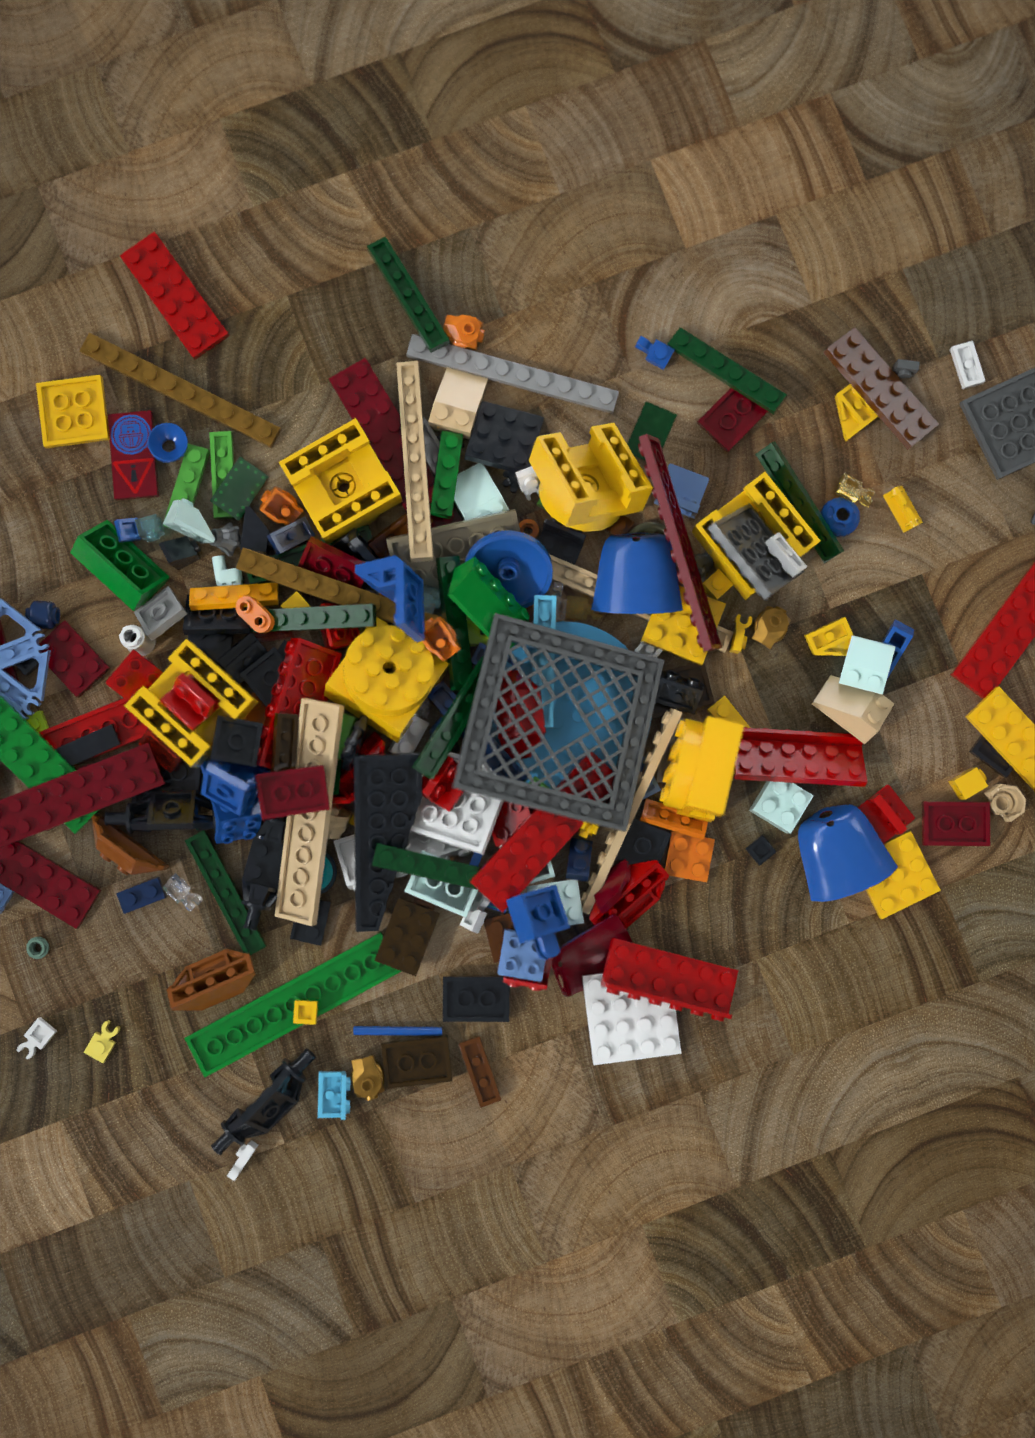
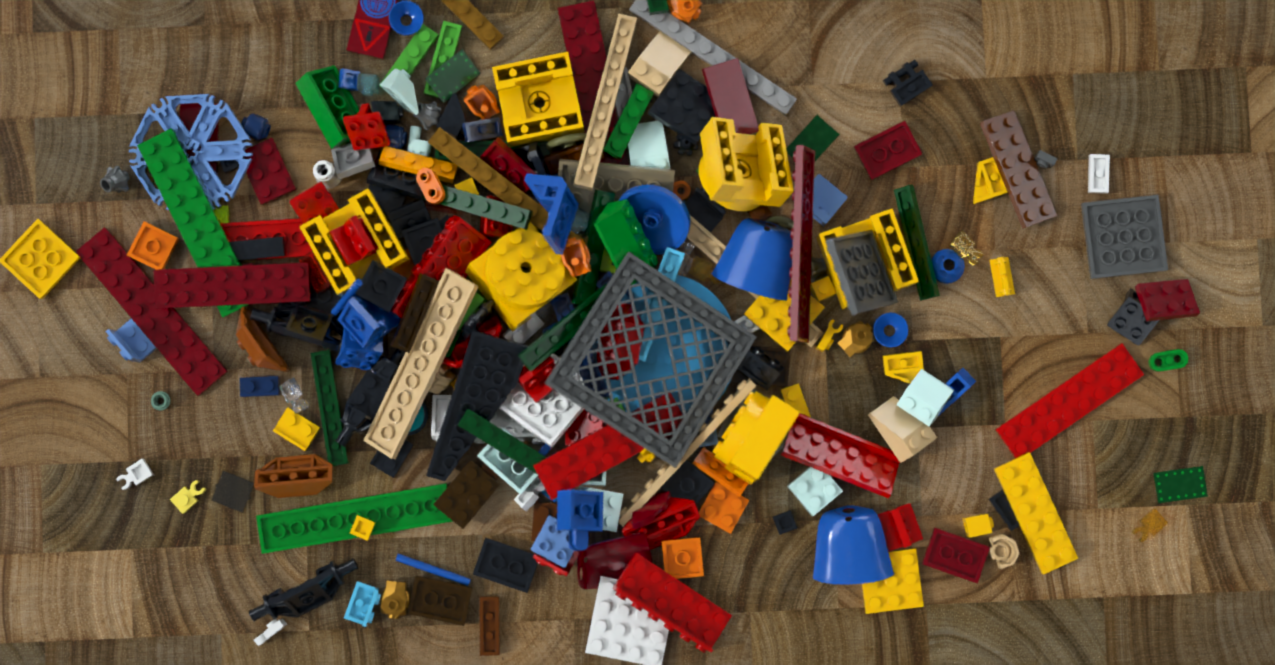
camera: 25 degrees right, 0 degrees up
dark red plate [255,765,330,820] -> none
white plate [515,466,540,501] -> none
dark blue plate [566,838,593,882] -> none
blue plate [635,336,675,370] -> none
dark green plate [667,327,787,415] -> none
white plate [765,532,807,577] -> none
none -> clear smoke piece [211,471,254,513]
none -> yellow plate [273,407,321,451]
none -> blue bar [331,279,362,316]
none -> red bracket [343,103,390,150]
none -> dark blue head [385,124,407,149]
none -> olive plate [546,133,587,151]
none -> orange plate [662,537,704,579]
none -> dark red tile [702,58,759,135]
none -> blue piece [873,312,908,348]
none -> black plate [883,60,933,107]

